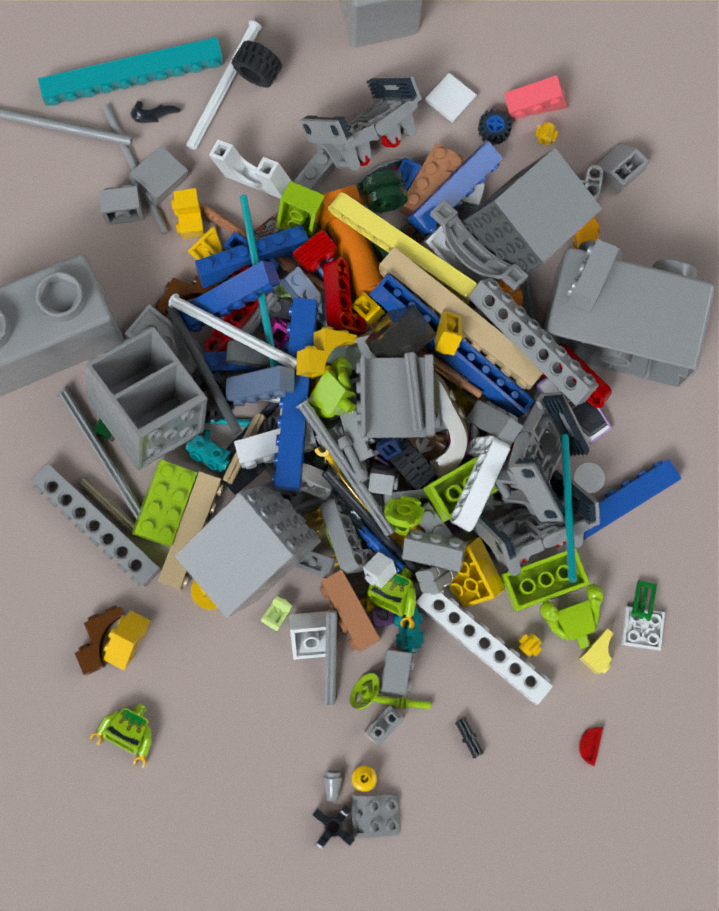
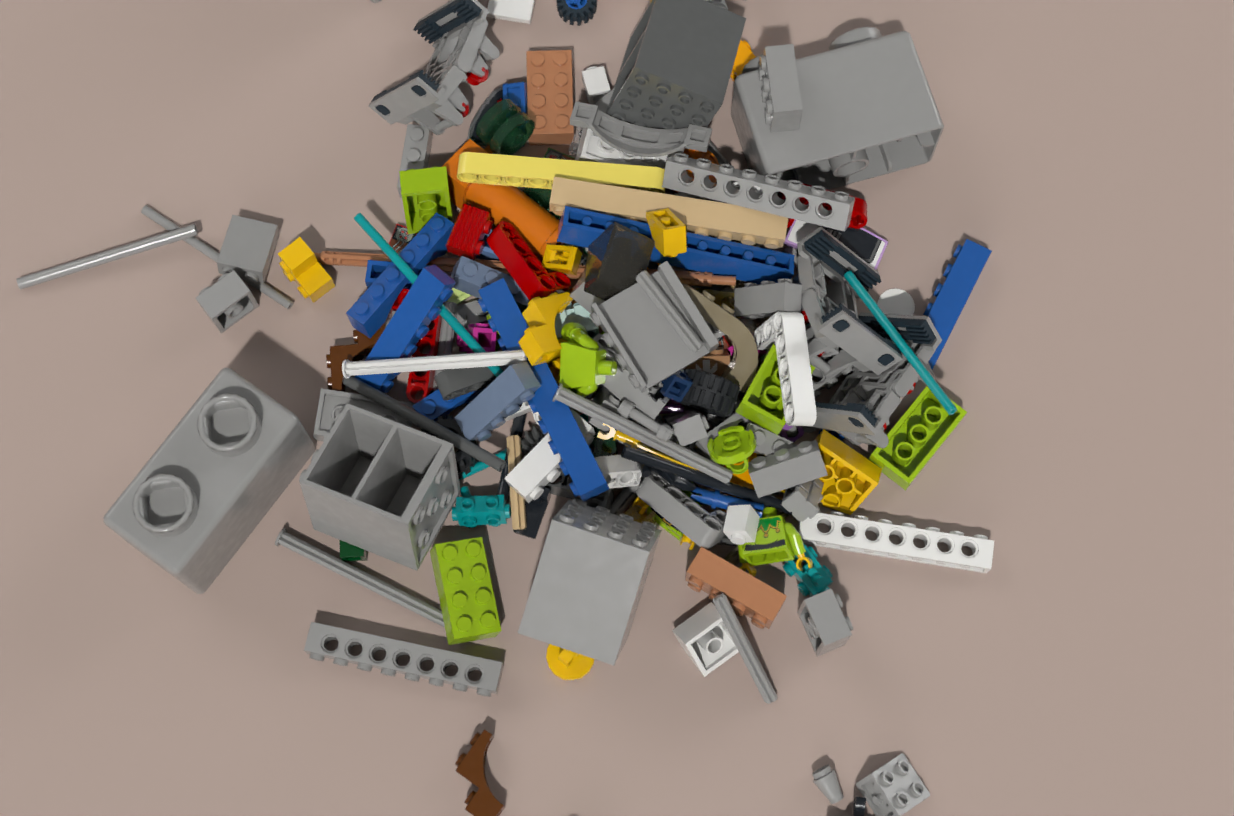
camera: 25 degrees left, 5 degrees down
teal brick [38,37,224,106] -> none
dark tan axle [79,477,135,535] -> none
yellow brick [103,610,151,670] -> none
black piece [131,101,181,123] -> none
tan brick [158,471,224,590] -> none
white axle [187,20,262,150] -> none
yellow wing [187,226,223,260] -> none
white arch [209,140,291,199] -> none
black tyre [231,40,282,88] -> none
yellowish green bracket [261,596,292,631] -> none
light grey hinge [295,551,334,578] -> none
lime dish [350,673,431,710] -> none
yellow head [351,765,377,792] -> none
light grey hips [364,705,404,746] -> none
medium lavender slope [372,607,394,628] -> none
brick [407,141,503,235] -> none
black pin [455,717,484,759] -> none
yellow gear [518,633,542,657] -> none
lime torso [540,584,604,650] -> none
red tile [578,727,603,767] -> none
light yellow arch [579,629,613,675] -> none
white tile [621,606,665,651] -> none
green tile [631,580,657,621] -> none

